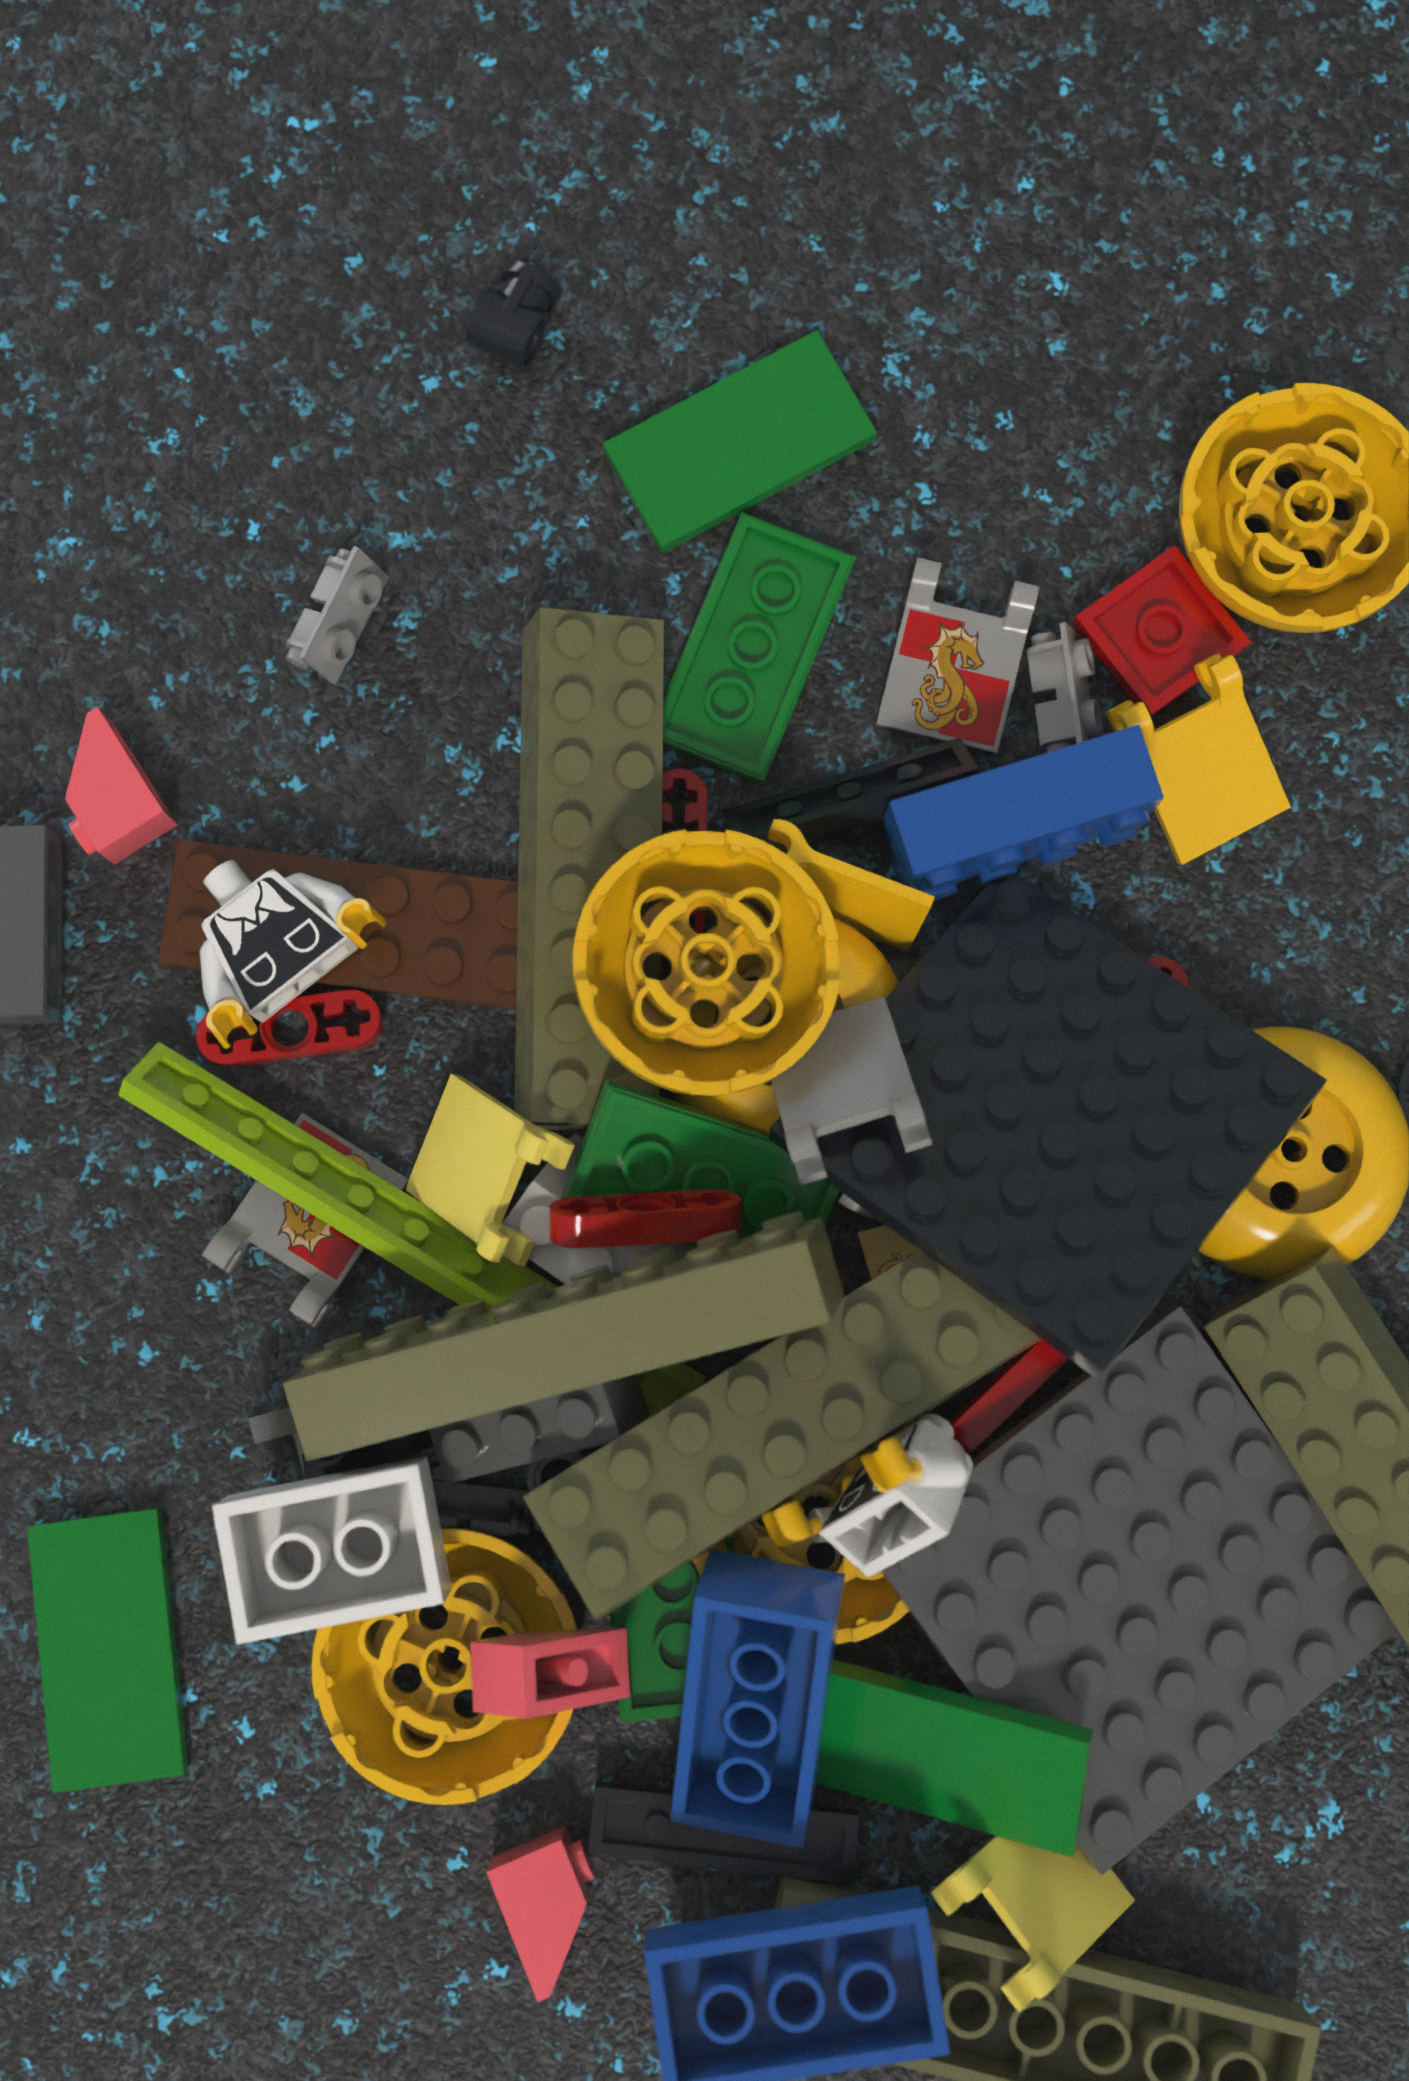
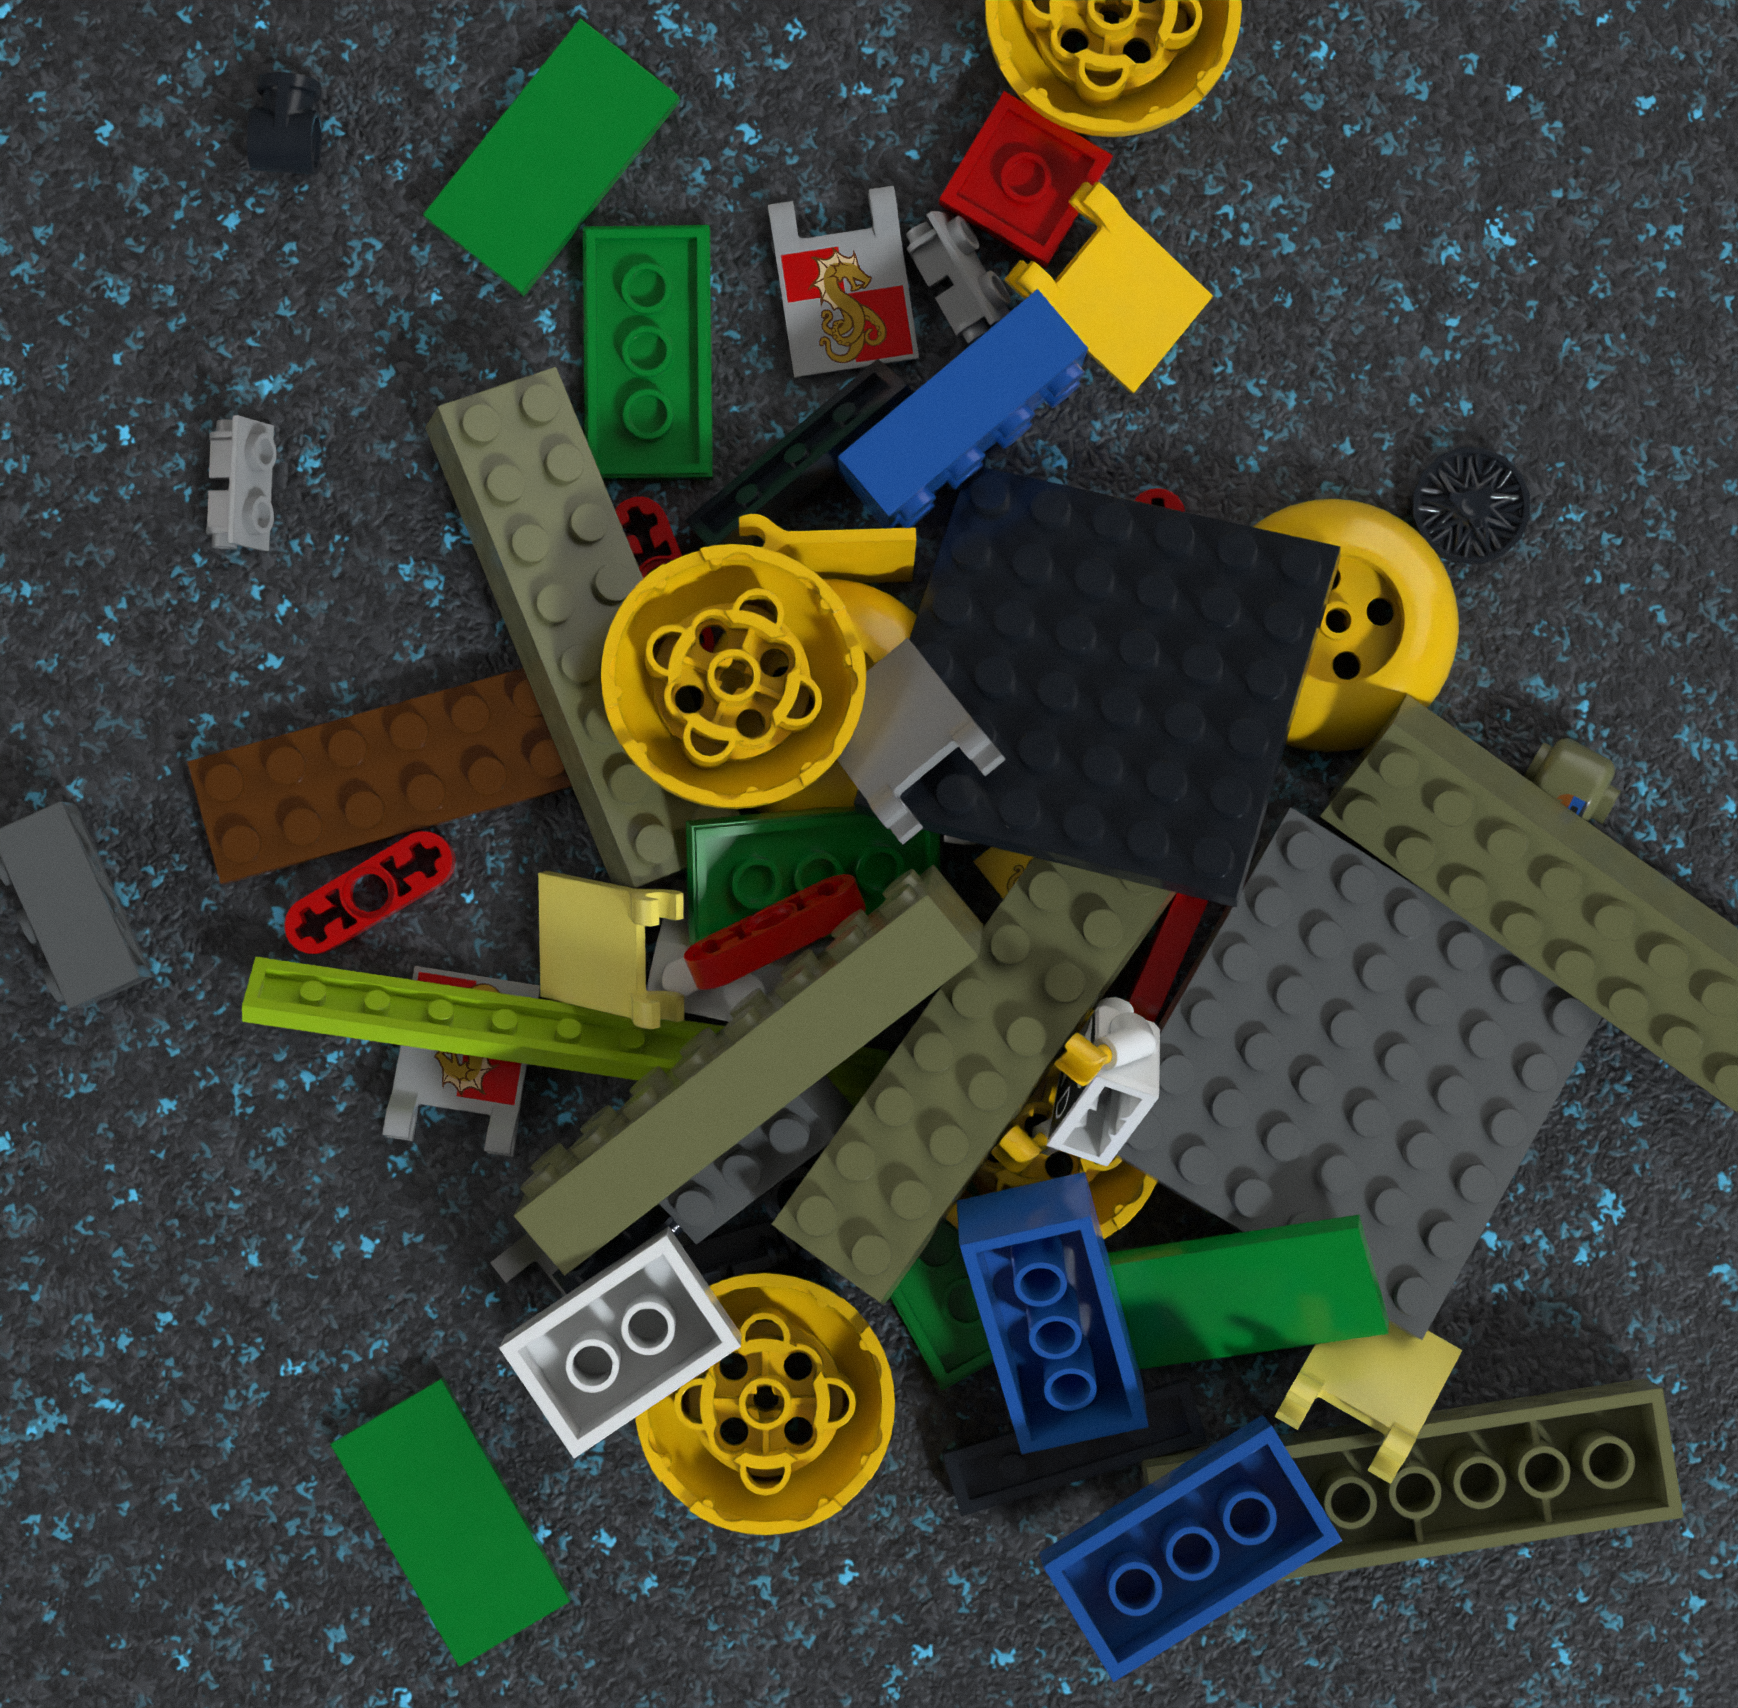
camera: 25 degrees left, 5 degrees up
coral slope [65,707,178,865] -> none
torso [199,860,387,1049] -> none
coral slope [470,1627,630,1719] -> none
coral slope [486,1825,596,2002] -> none

